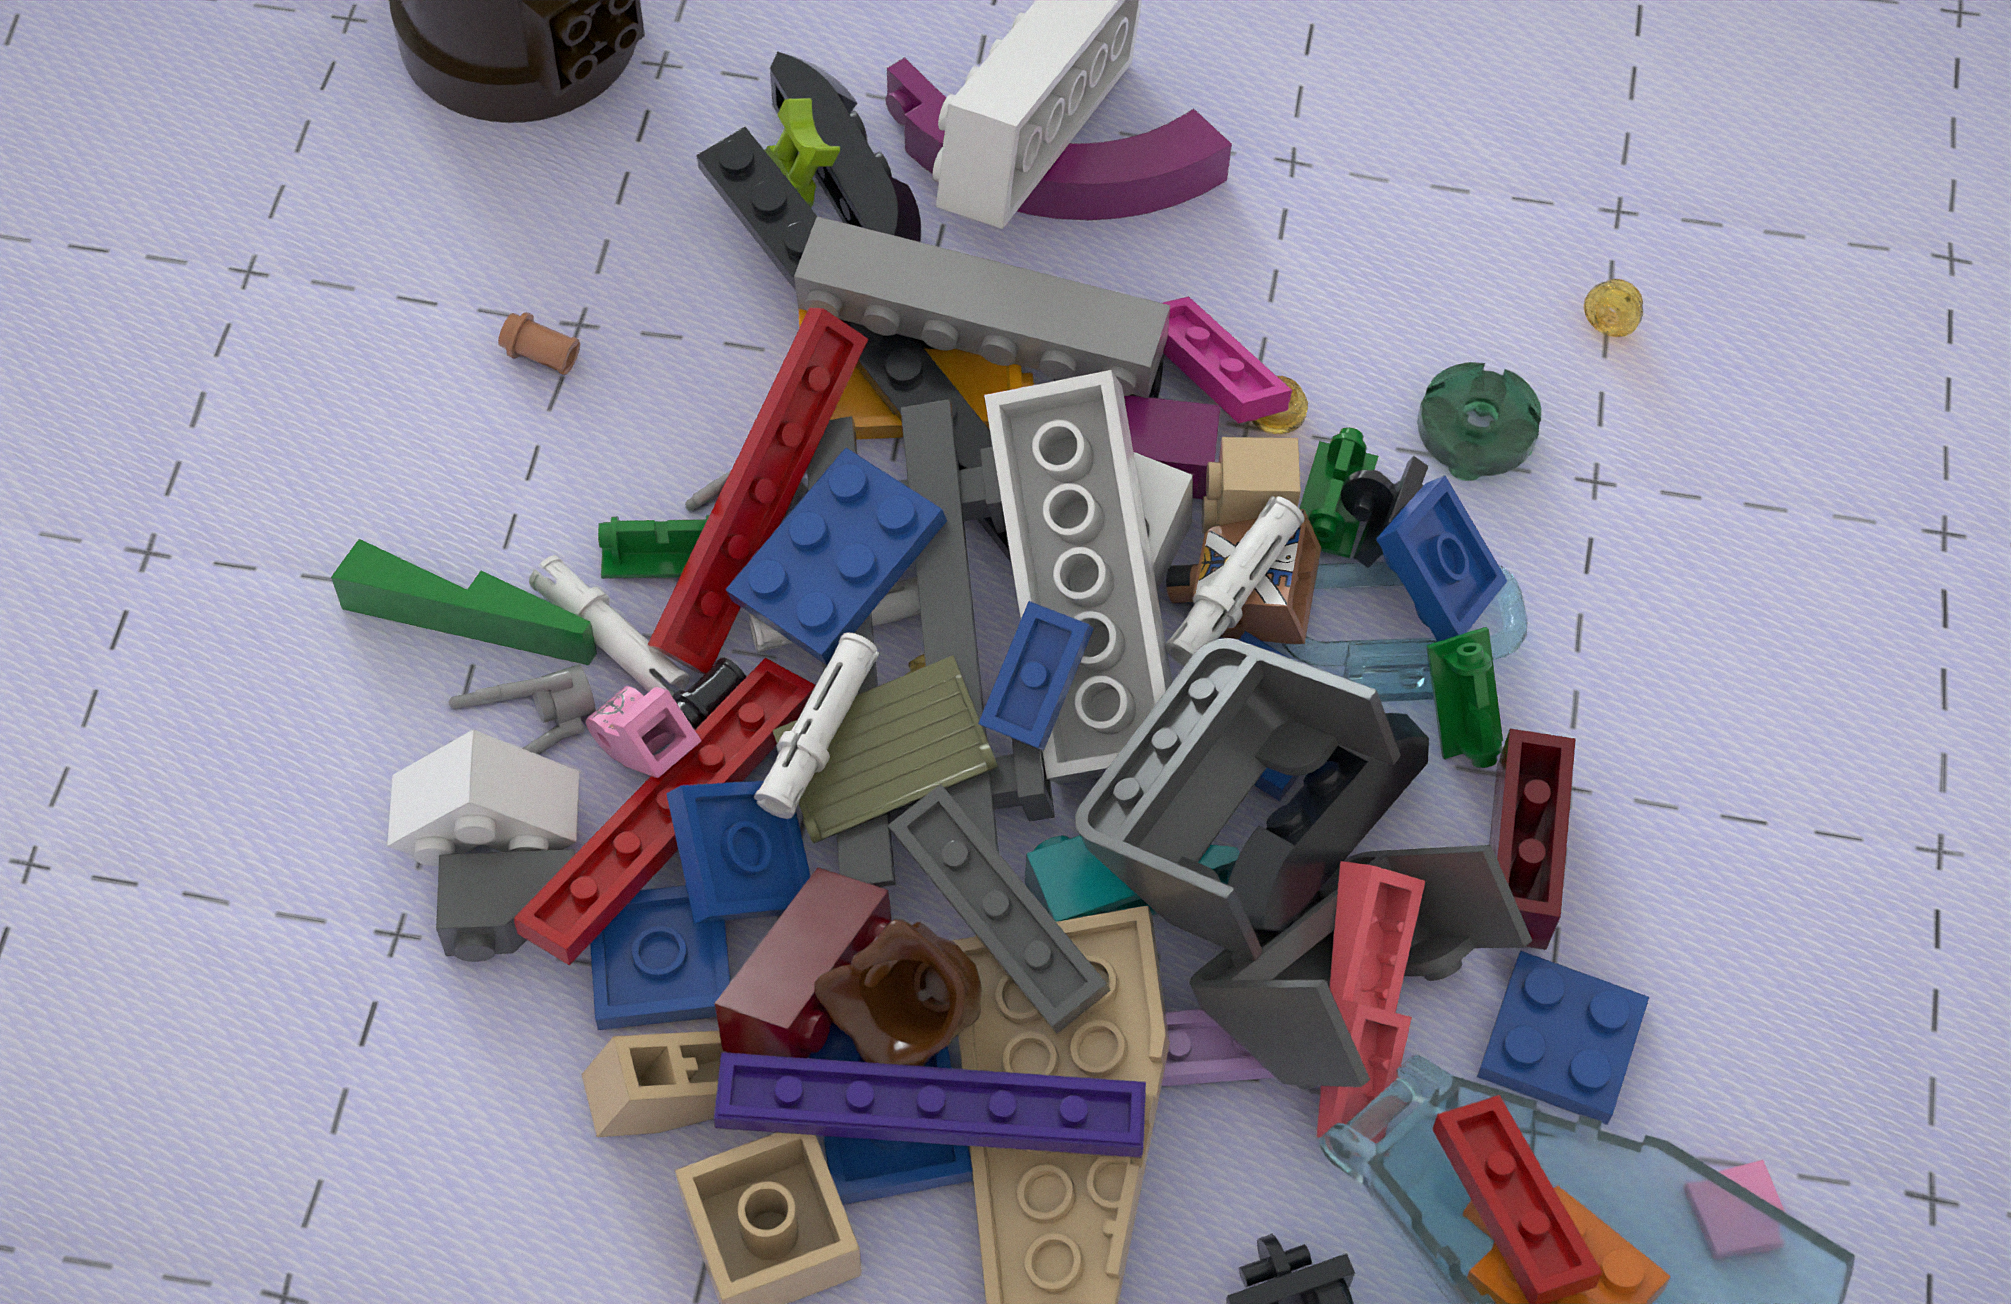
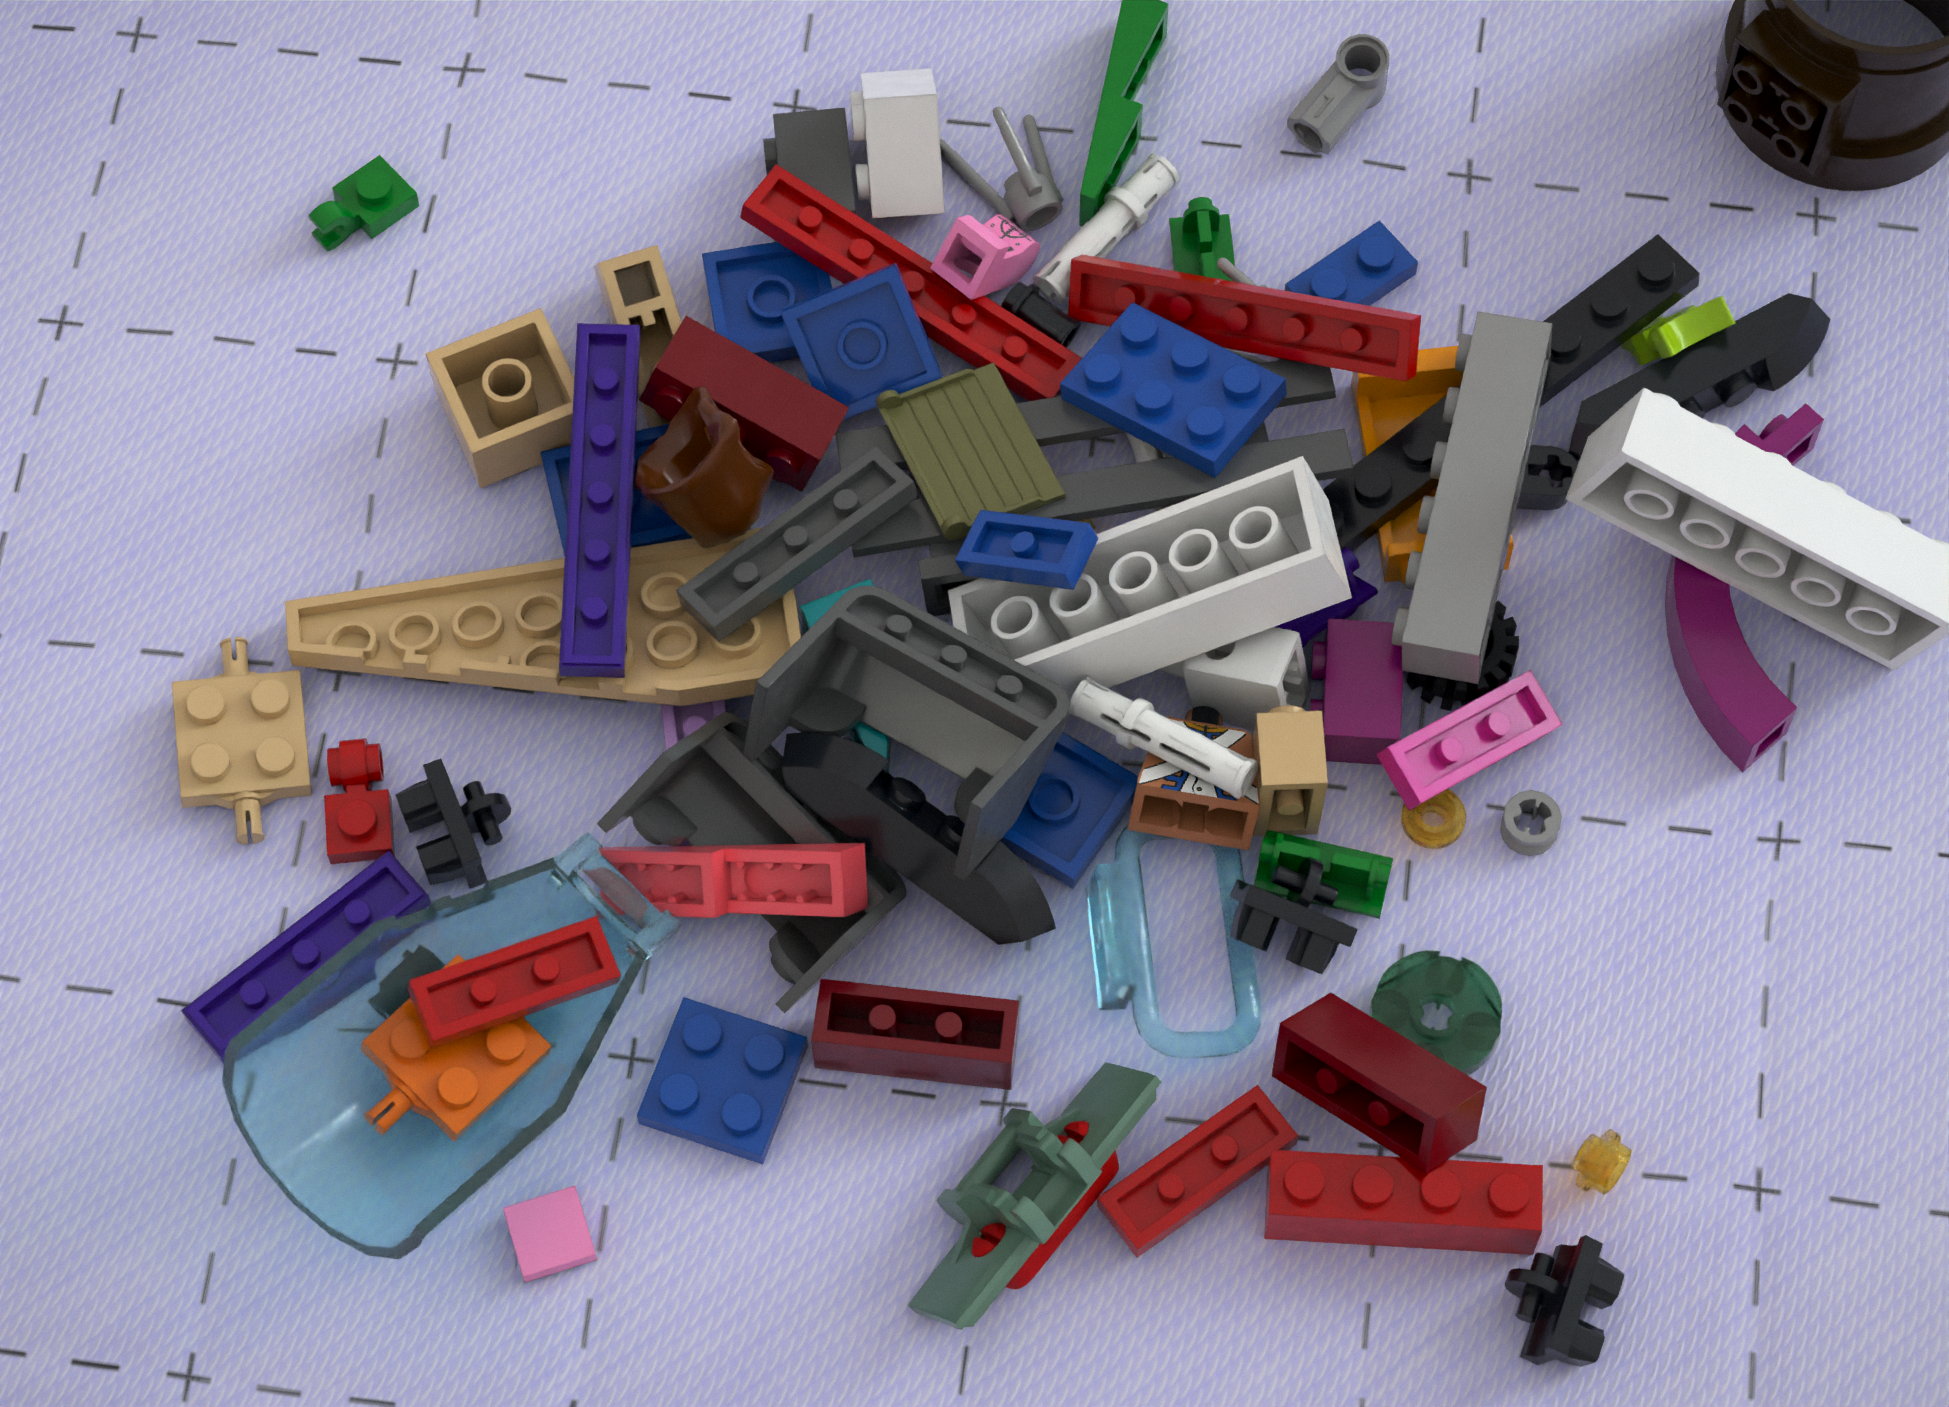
camera: 90 degrees right, 5 degrees up
nougat pin [498,312,580,375] -> none
white pin [754,633,880,819] -> none
blue plate [1376,475,1508,642] -> none
green hinge [1426,627,1503,768] -> none
none -> sand green piece [908,1062,1162,1330]
none -> red plate [1097,1085,1298,1258]
none -> red brick [1264,1150,1543,1255]
none -> dark red brick [1272,993,1487,1173]
none -> blue plate [1284,220,1418,306]
none -> light grey piece [1287,34,1390,154]
none -> light grey bush [1500,790,1562,856]
none -> black hips [1504,1235,1625,1367]

